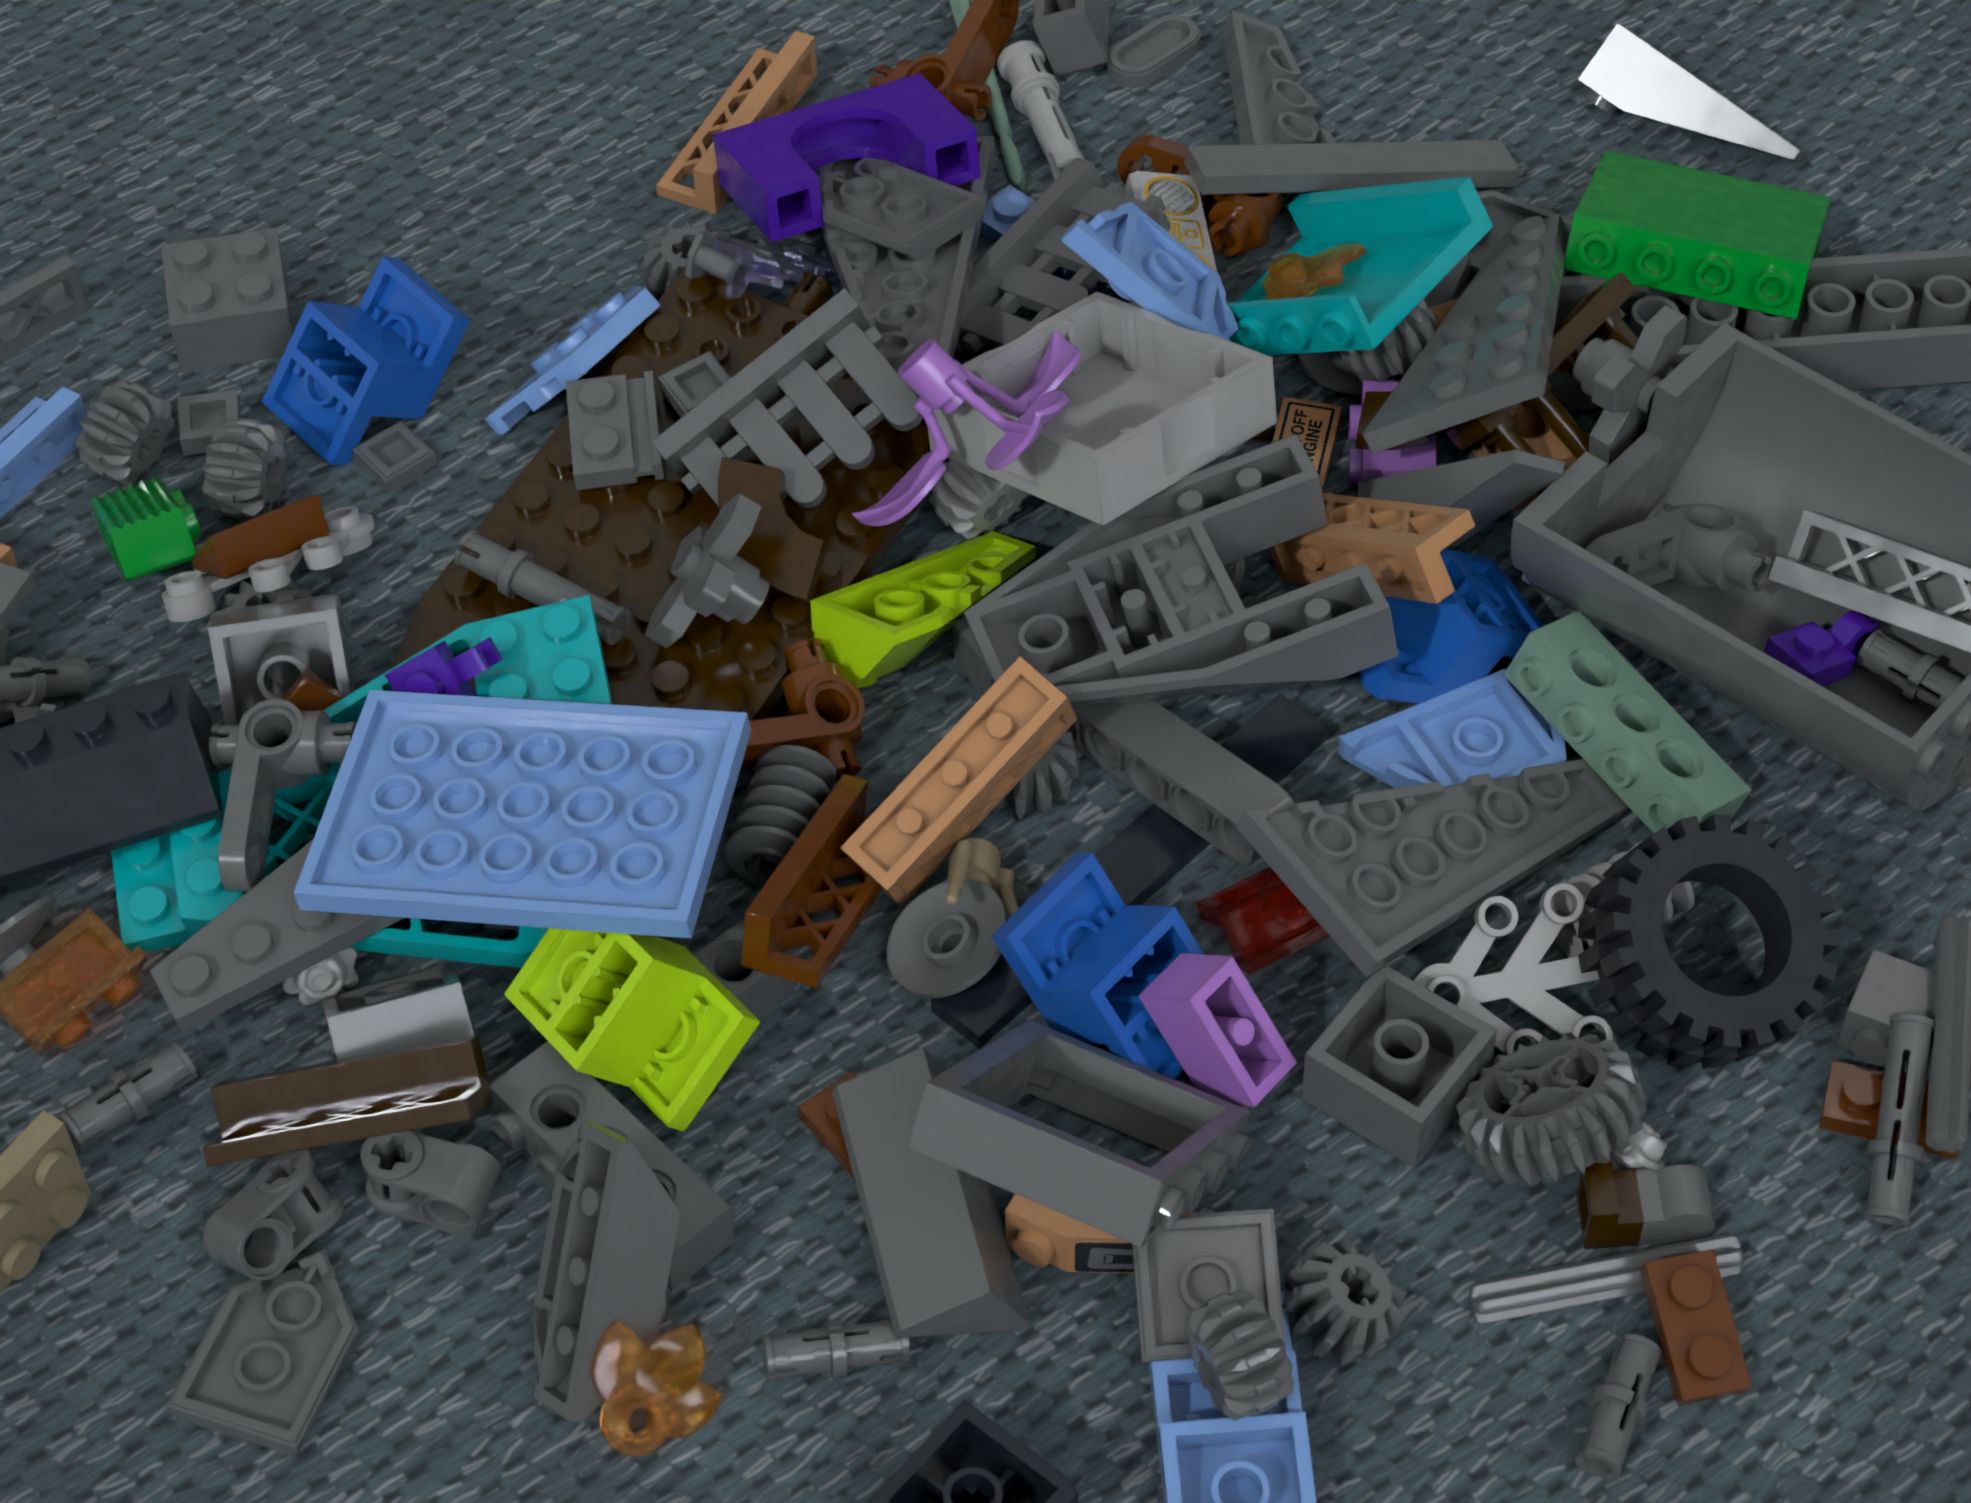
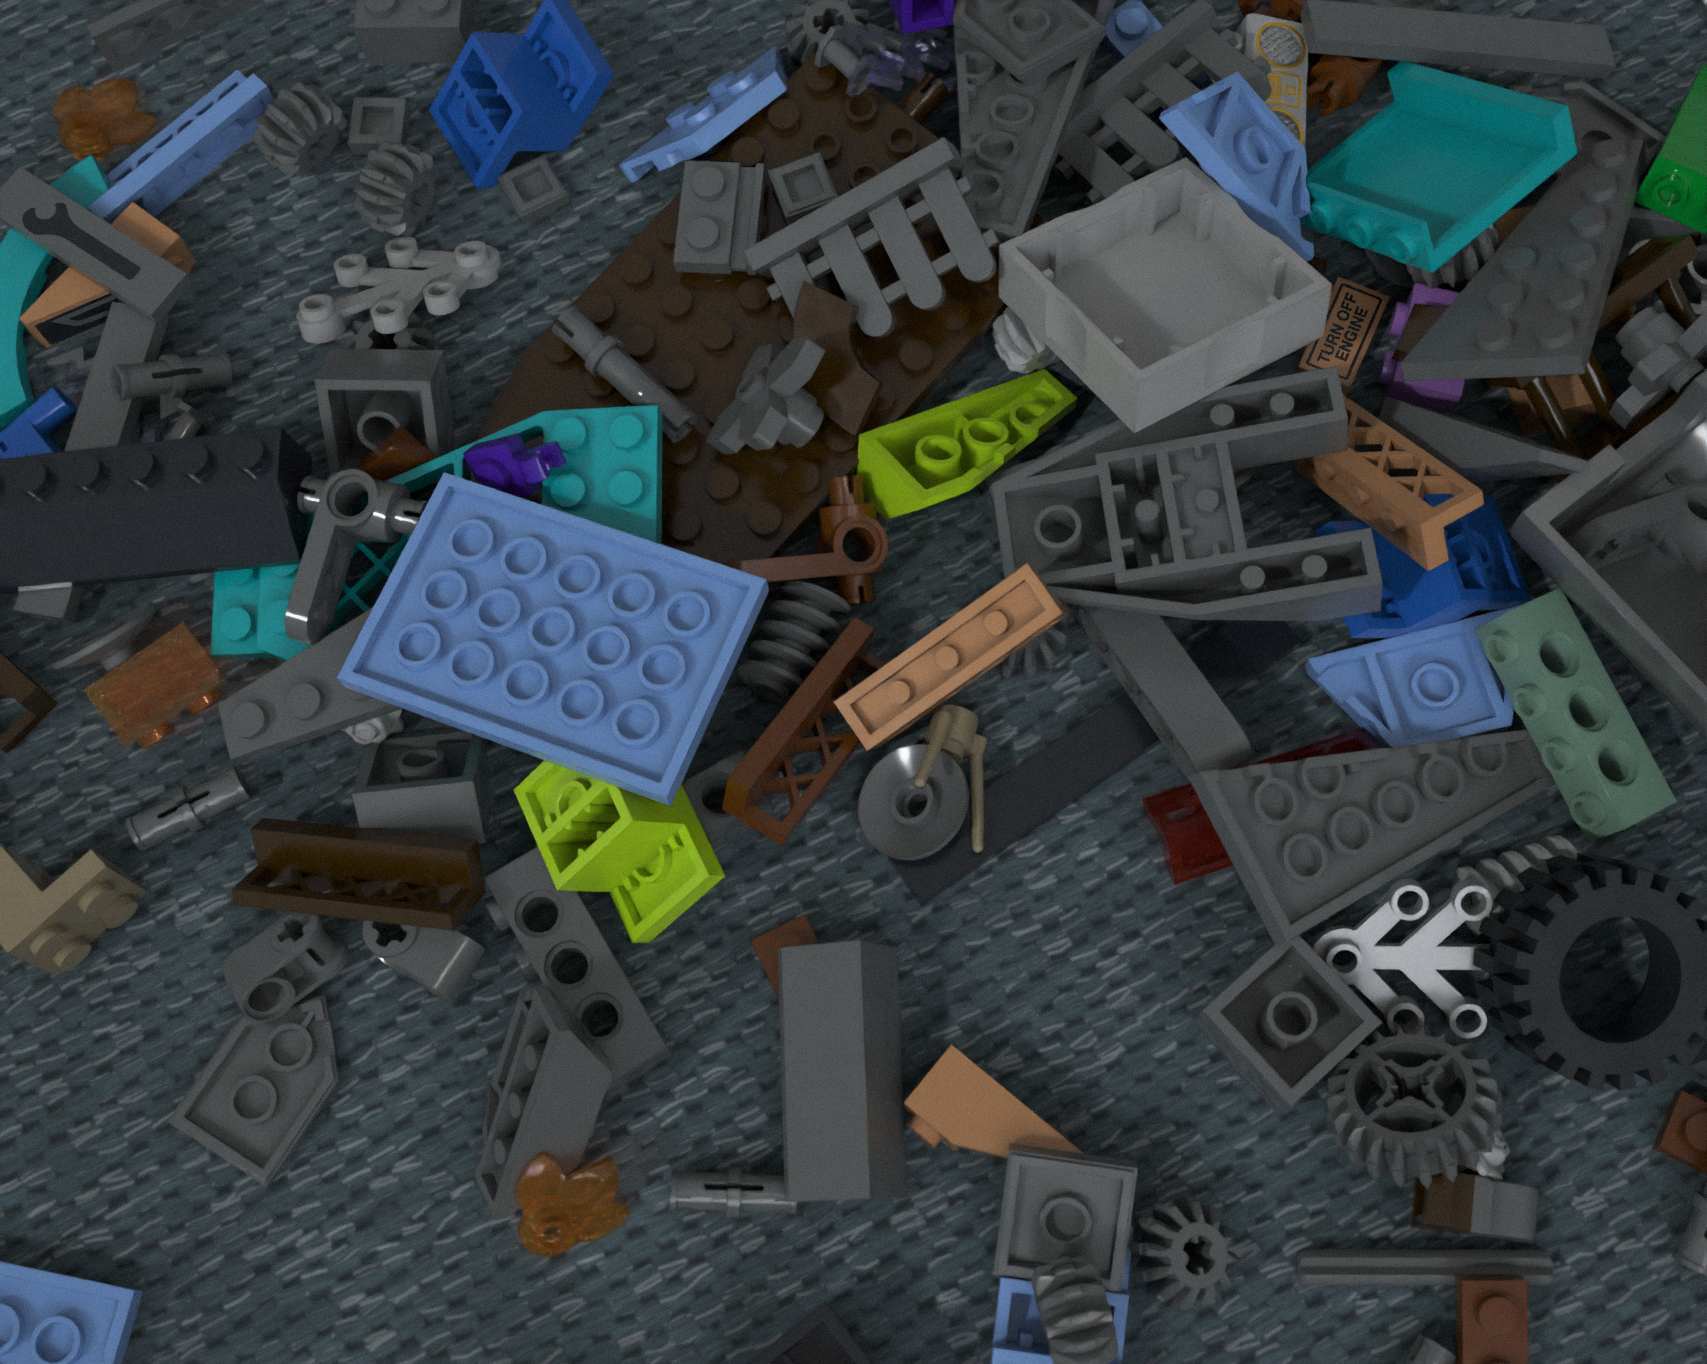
camera: 15 degrees right, 20 degrees up
green brick [91,476,202,582] -> none
reddish brown slope [192,495,329,579] -> none
medium lavender plant [852,331,1082,526] -> none
dark grey window [907,1019,1252,1248] -> none
blue bracket [991,852,1205,1079] -> none
medium lavender brick [1138,953,1297,1107] -> none
clear orange plate [1262,242,1366,300] -> none

